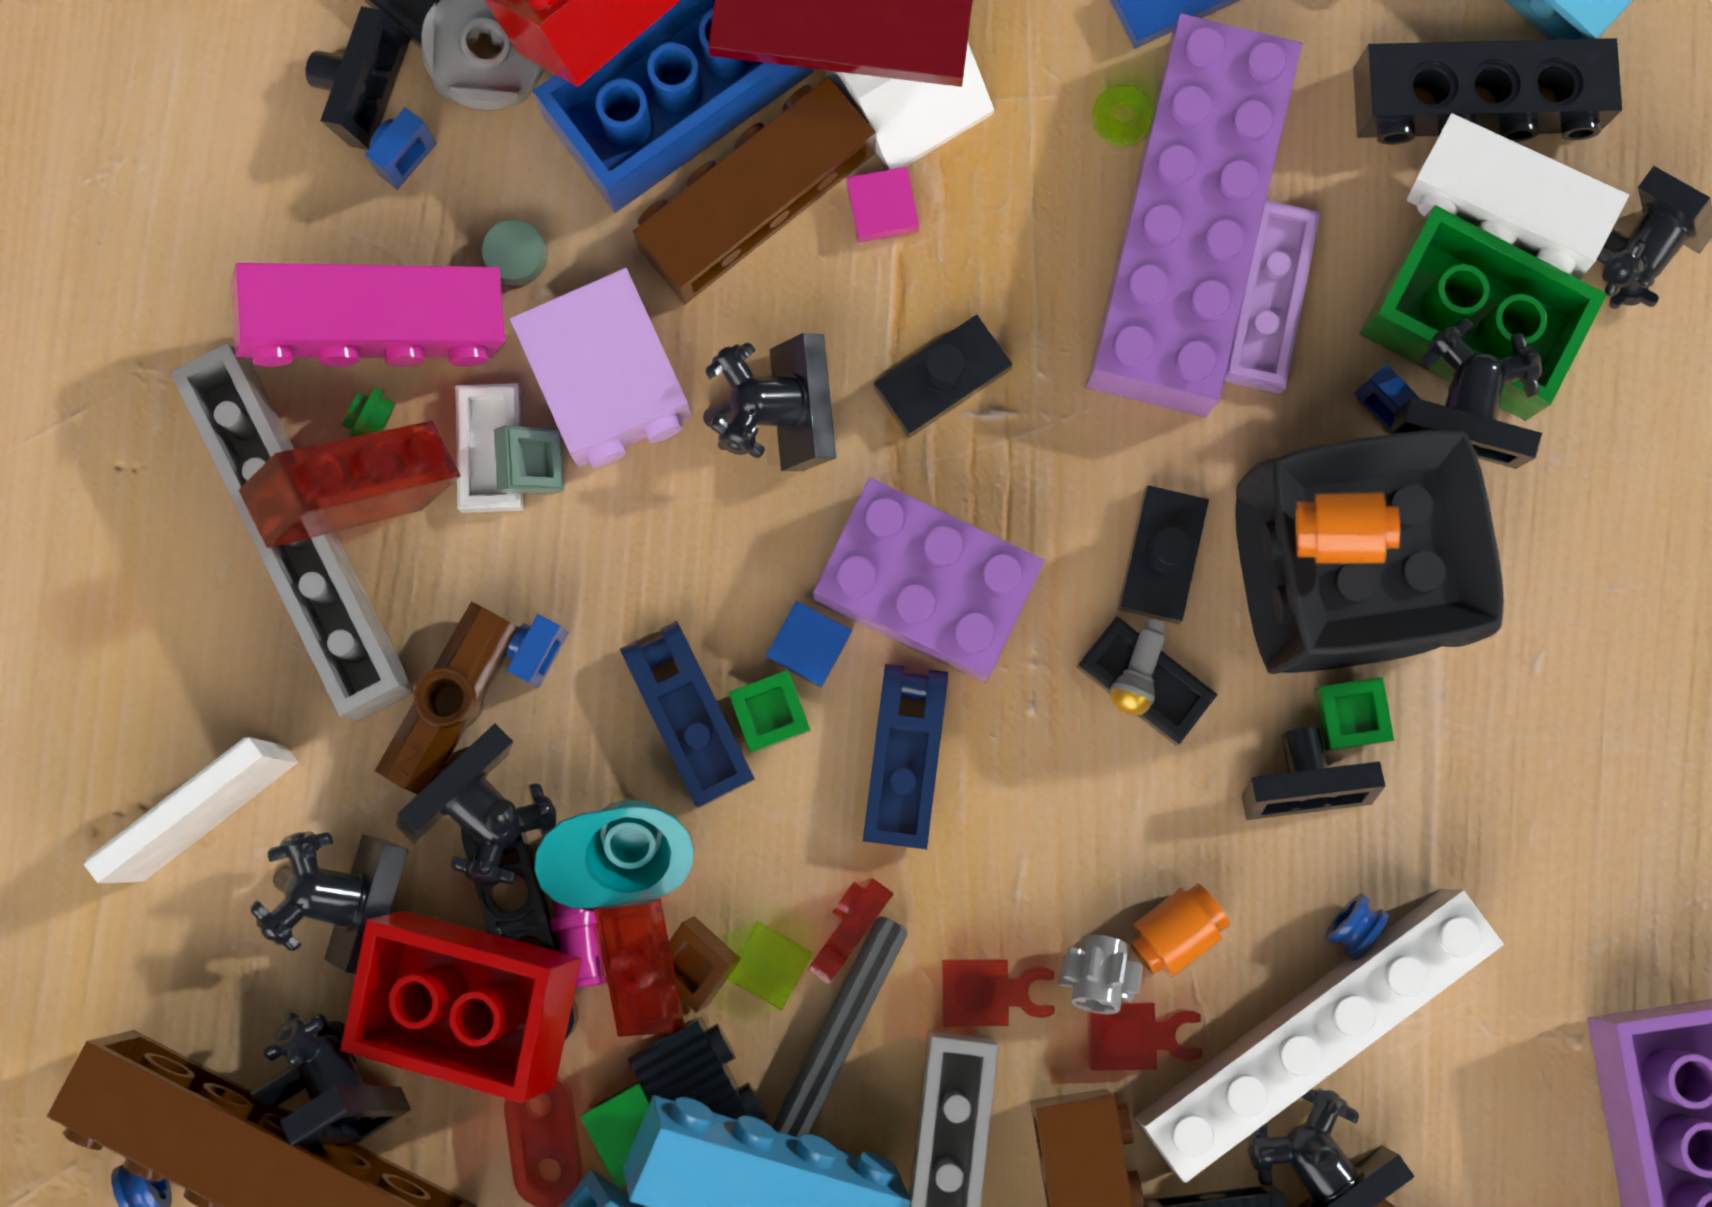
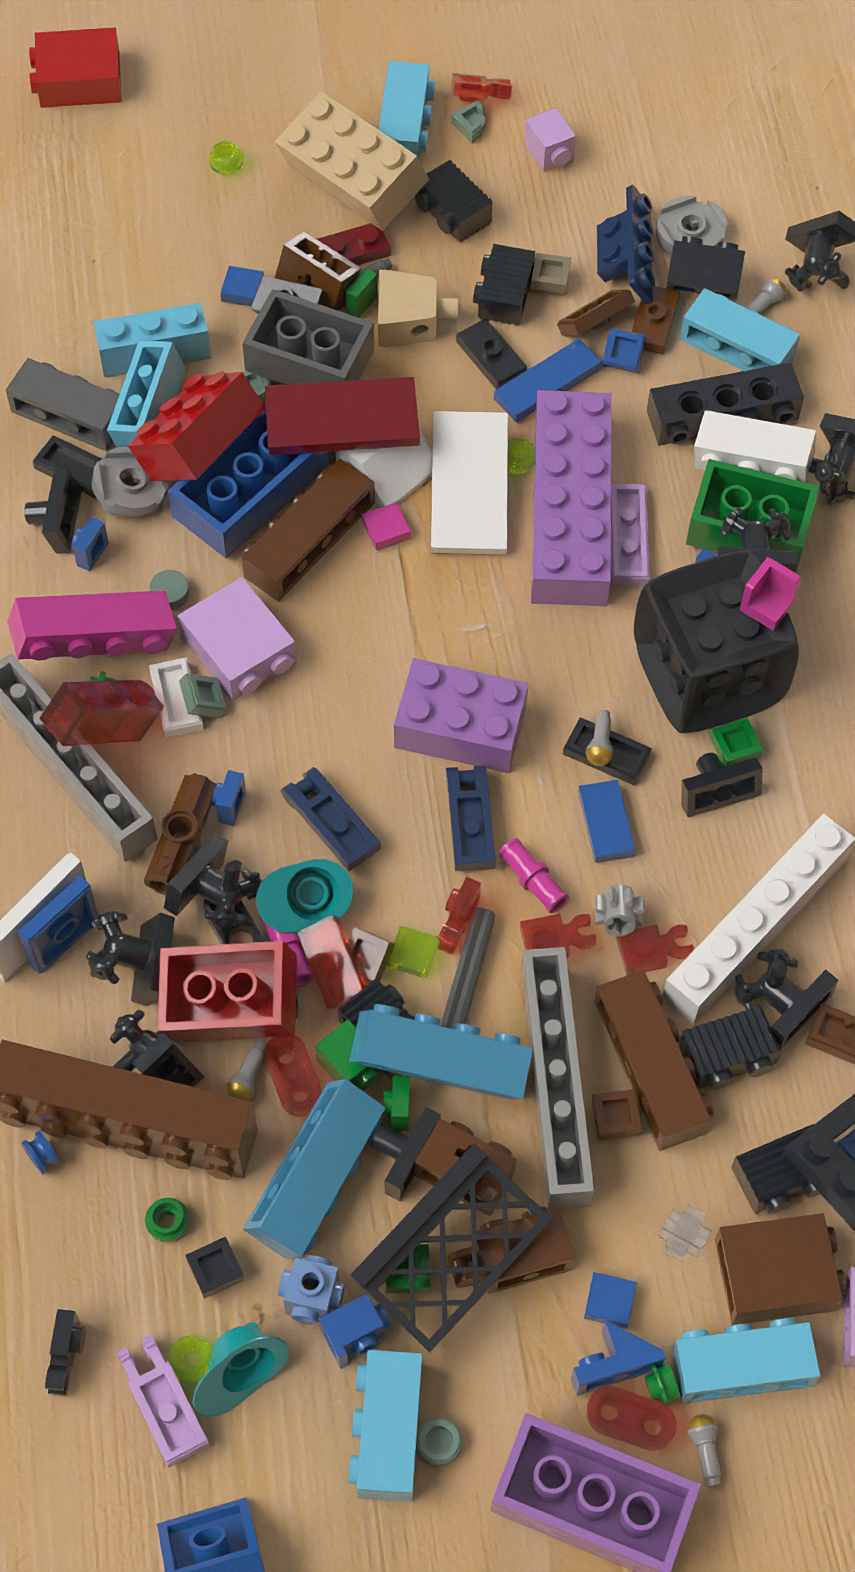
camera: 10 degrees left, 20 degrees down
black piece [703,333,836,472] -> none
green plate [728,670,811,754] -> none
blue tile [766,601,852,688] -> none
black tile [874,314,1013,438] -> none
black tile [1117,485,1209,624] -> none
orange brick [1130,883,1230,978] -> none
orange brick [1296,493,1400,564] -> none
blue bush [1325,894,1389,959] -> none
none -> blue tile [18,876,99,974]
none -> light grey piece [226,1042,267,1101]
none -> white tile [431,411,508,555]
none -> dark pink pin [499,838,569,914]
none -> blue tile [578,780,635,863]
none -> dark pink panel [739,557,802,631]

